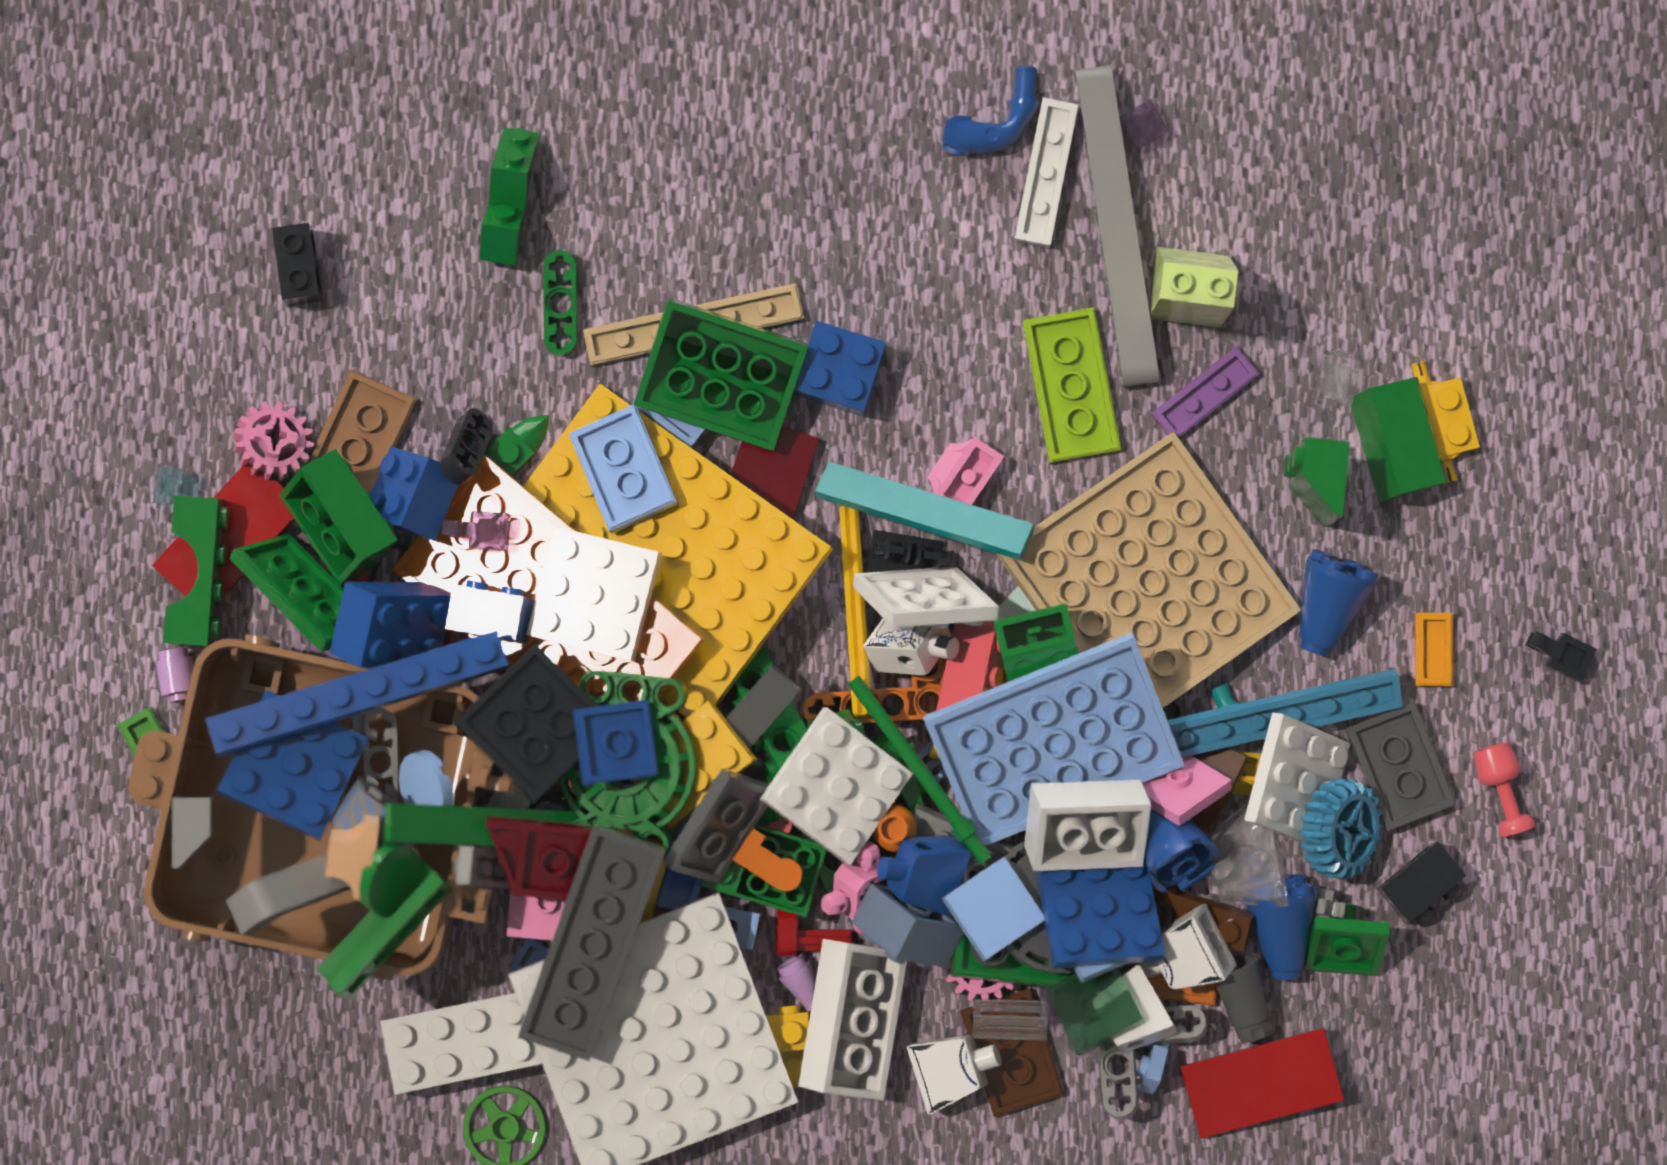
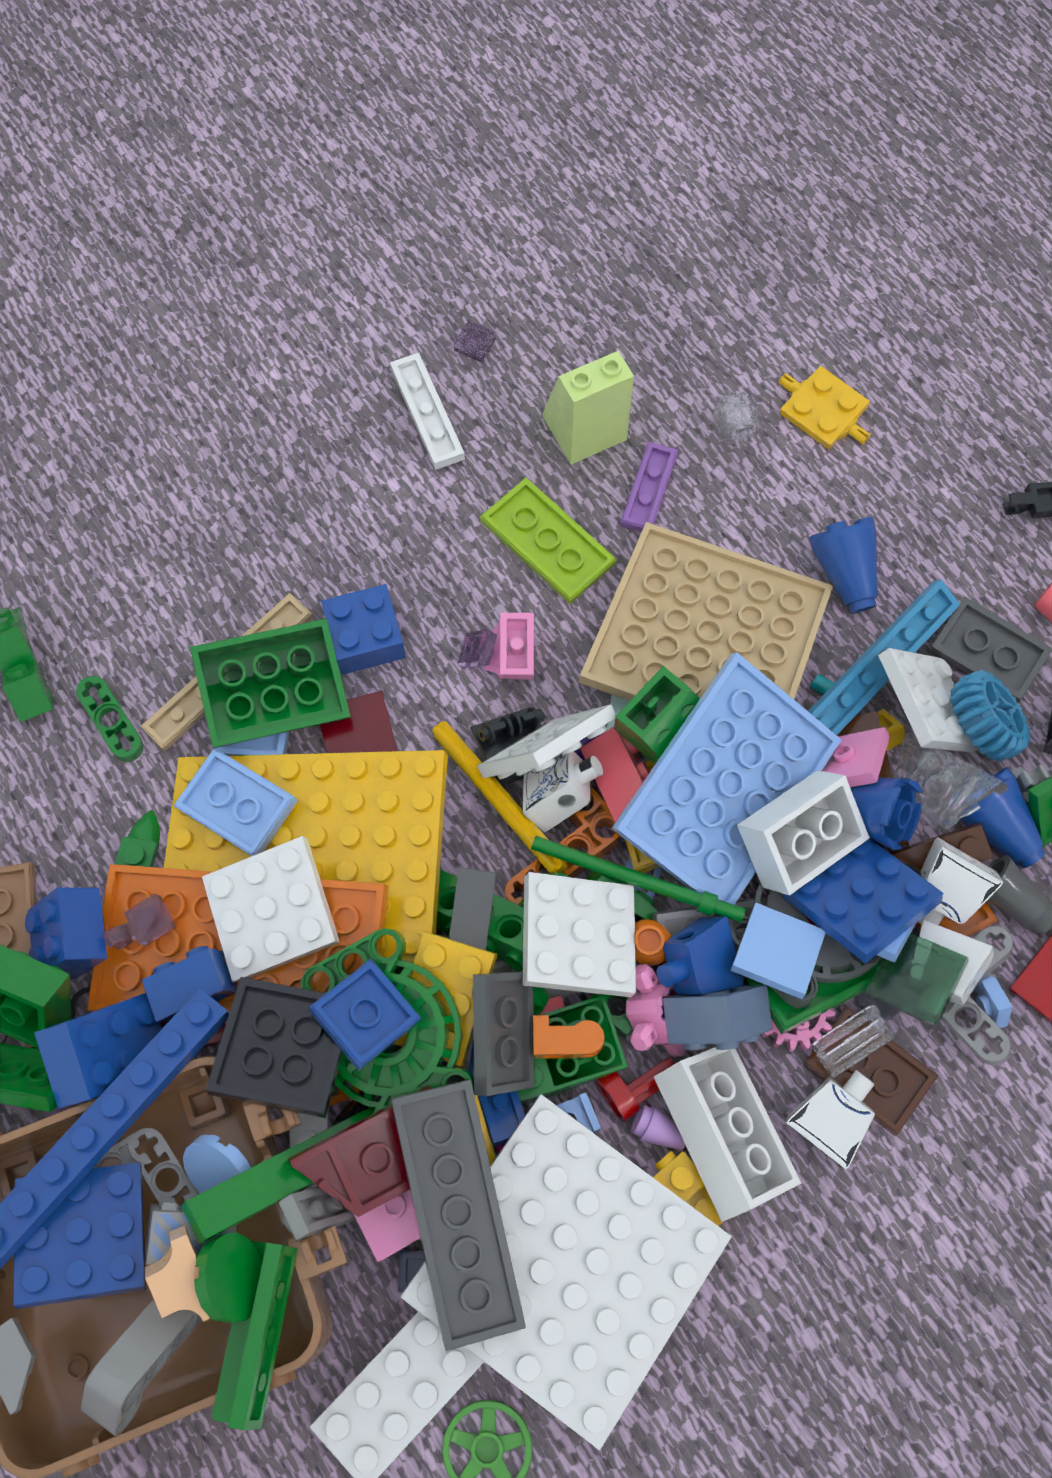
camera: 30 degrees left, 15 degrees down
black beam [440,408,493,486] -> none
tile [815,461,1034,561] -> none
blue piece [942,66,1039,156] -> none
light grey beam [1074,65,1159,387] -> none
green slope [1283,437,1350,527] -> none
green slope [1349,377,1448,503] -> none
light orange tile [1414,612,1453,687] -> none
none -> clear purple plate [458,629,497,669]

